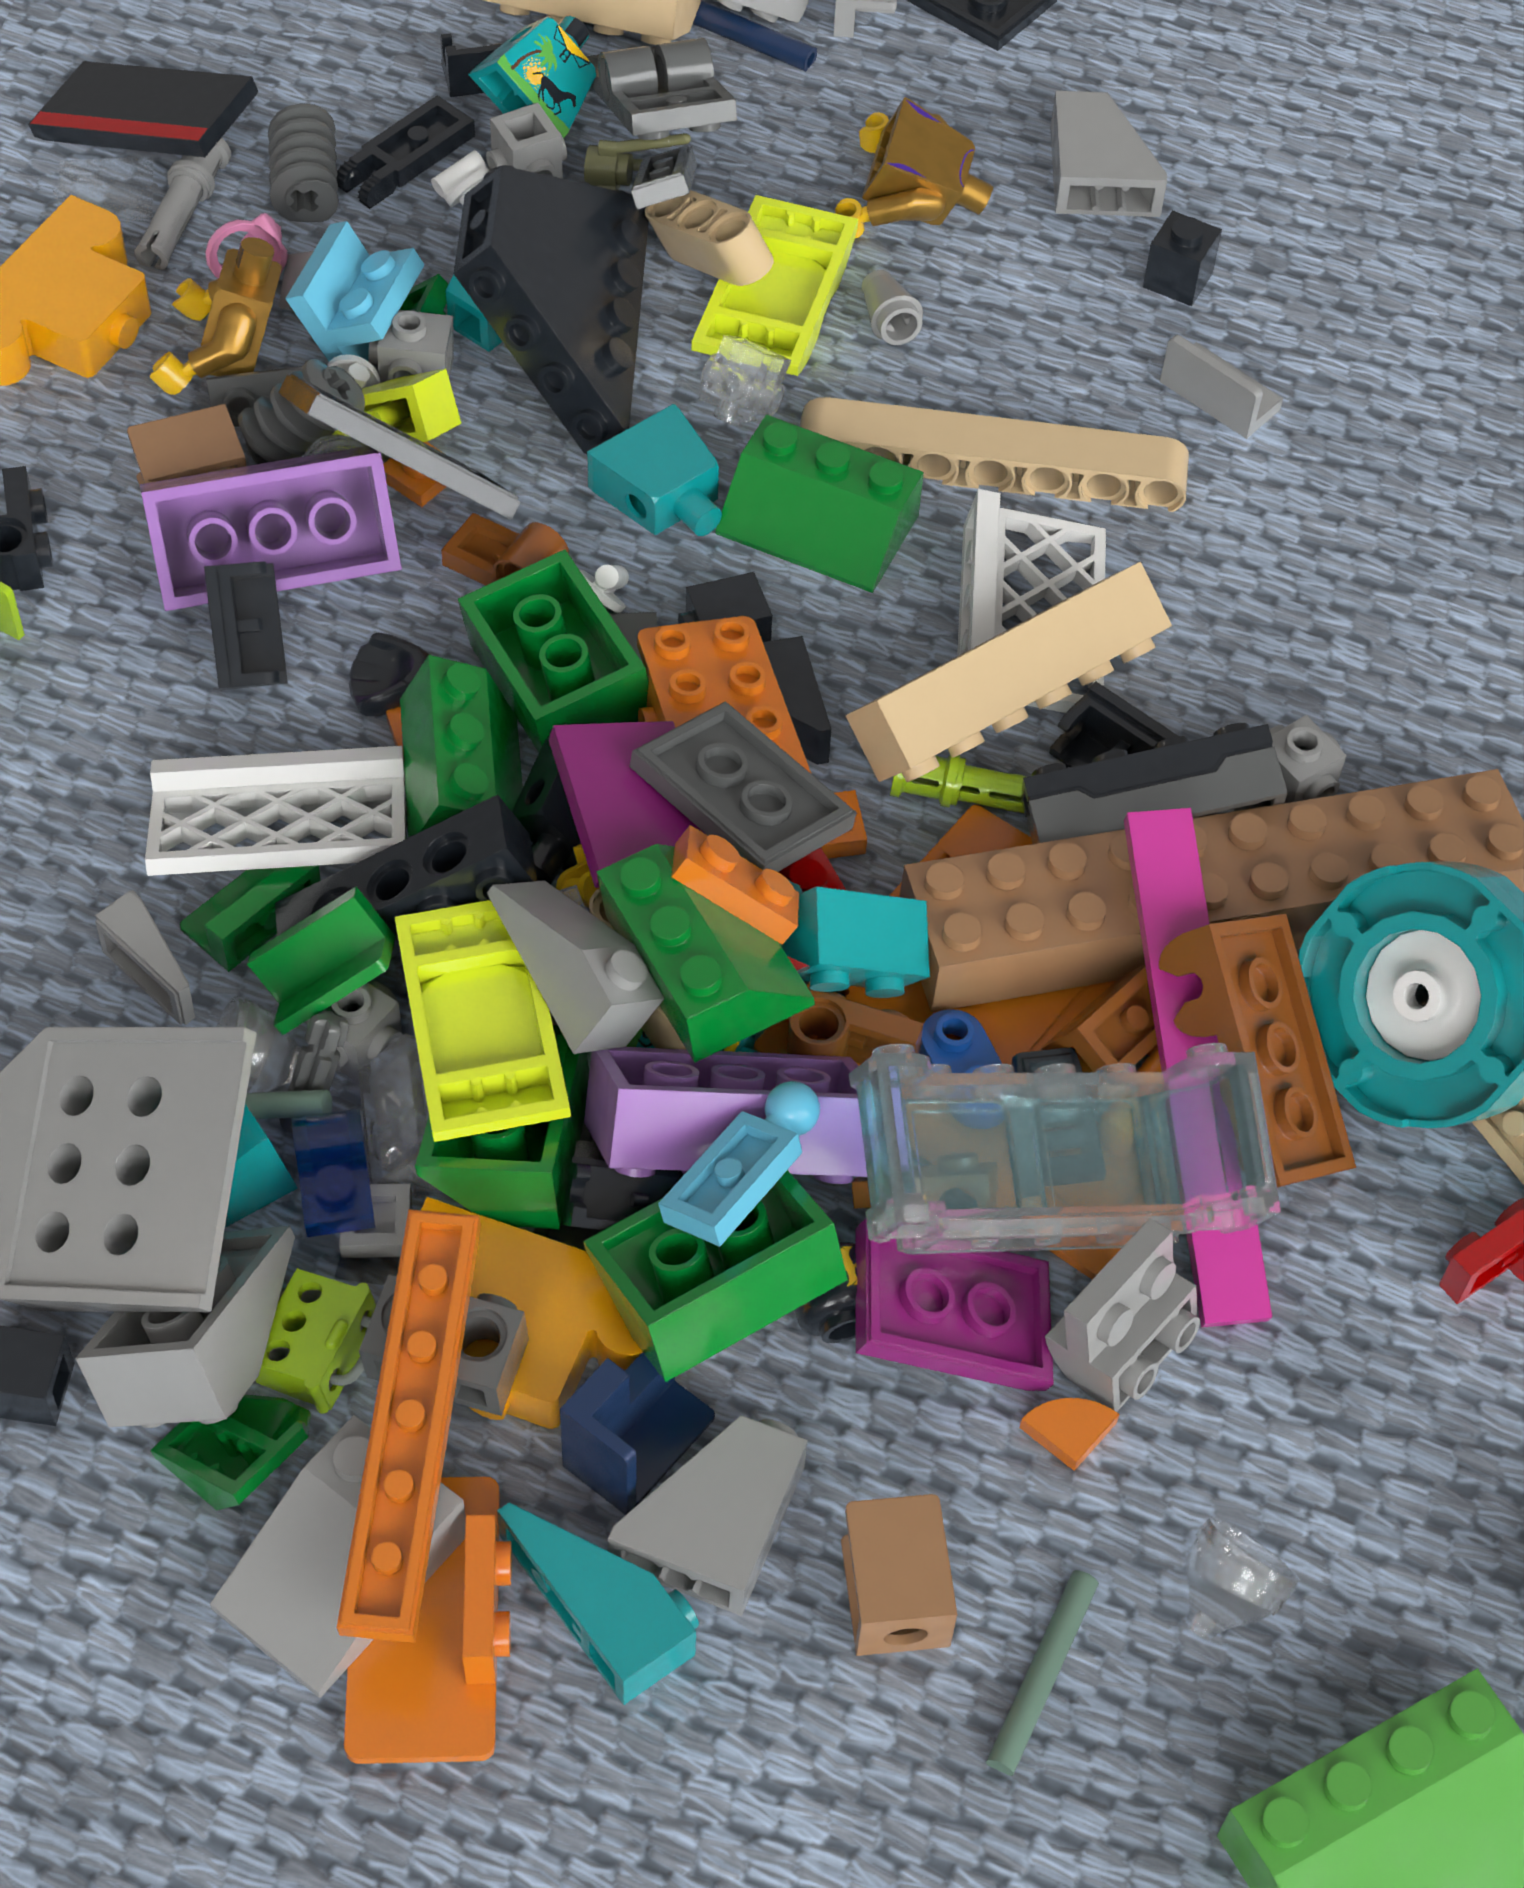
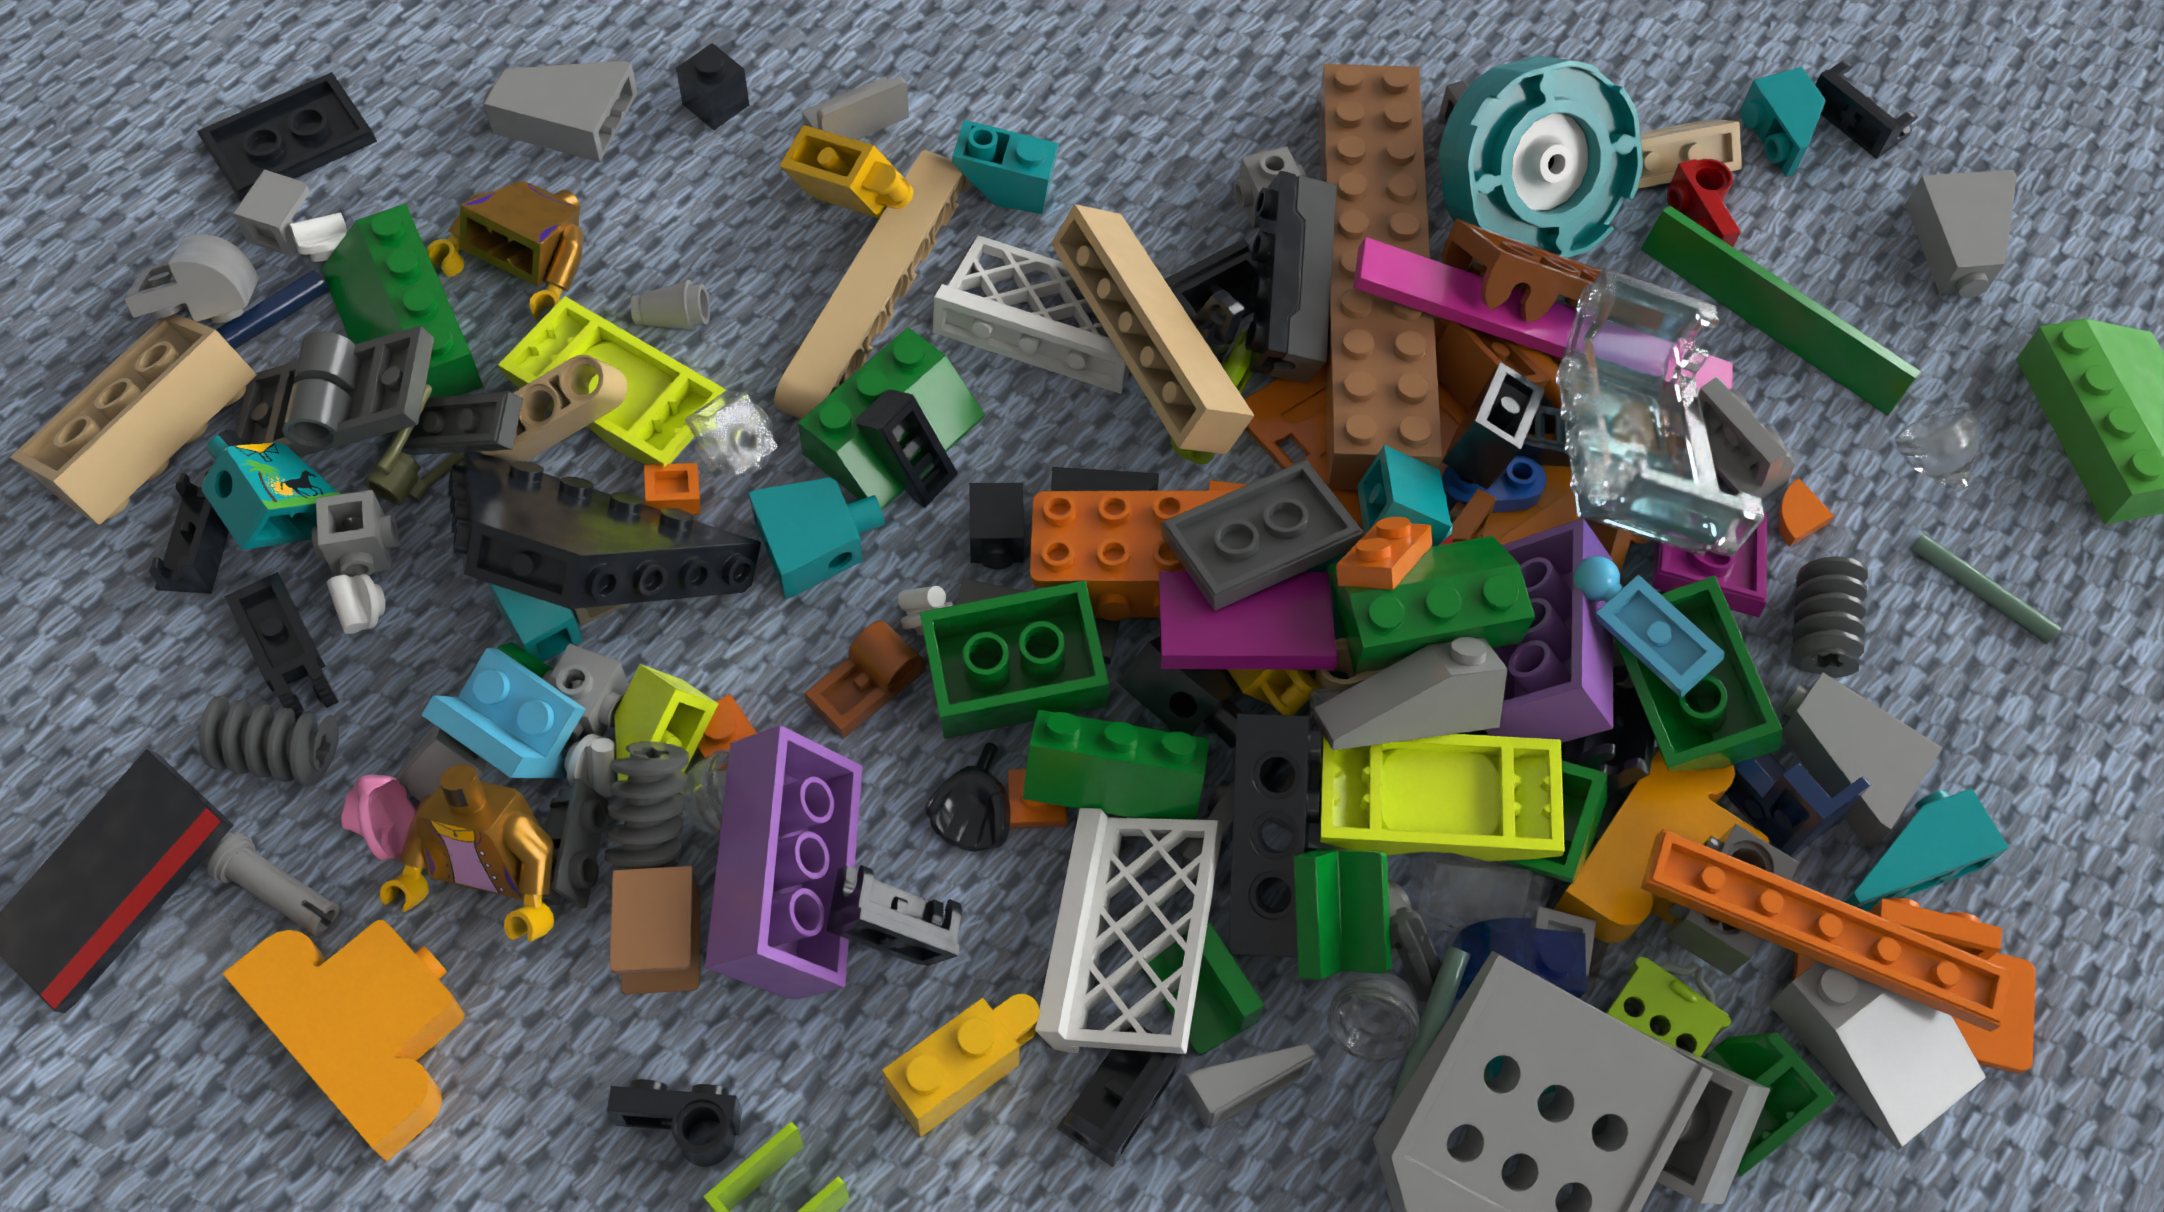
camera: 75 degrees left, 5 degrees up
tile [278,374,521,520] -> none
medium nougat piece [841,1494,958,1656] -> none
none -> white plate [289,212,347,262]
none -> green slope [321,203,484,398]
none -> orange plate [644,463,701,515]
none -> yellow brick [779,125,914,219]
none -> black slope [855,390,958,508]
none -> yellow brick [882,994,1040,1138]
none -> teal slope [952,120,1059,214]
none -> black hinge [1057,1026,1183,1167]
none -> black hinge [1192,290,1245,364]
none -> black slope [1442,362,1545,490]
none -> green tile [1640,206,1921,415]
none -> dark grey piece [1791,556,1868,678]

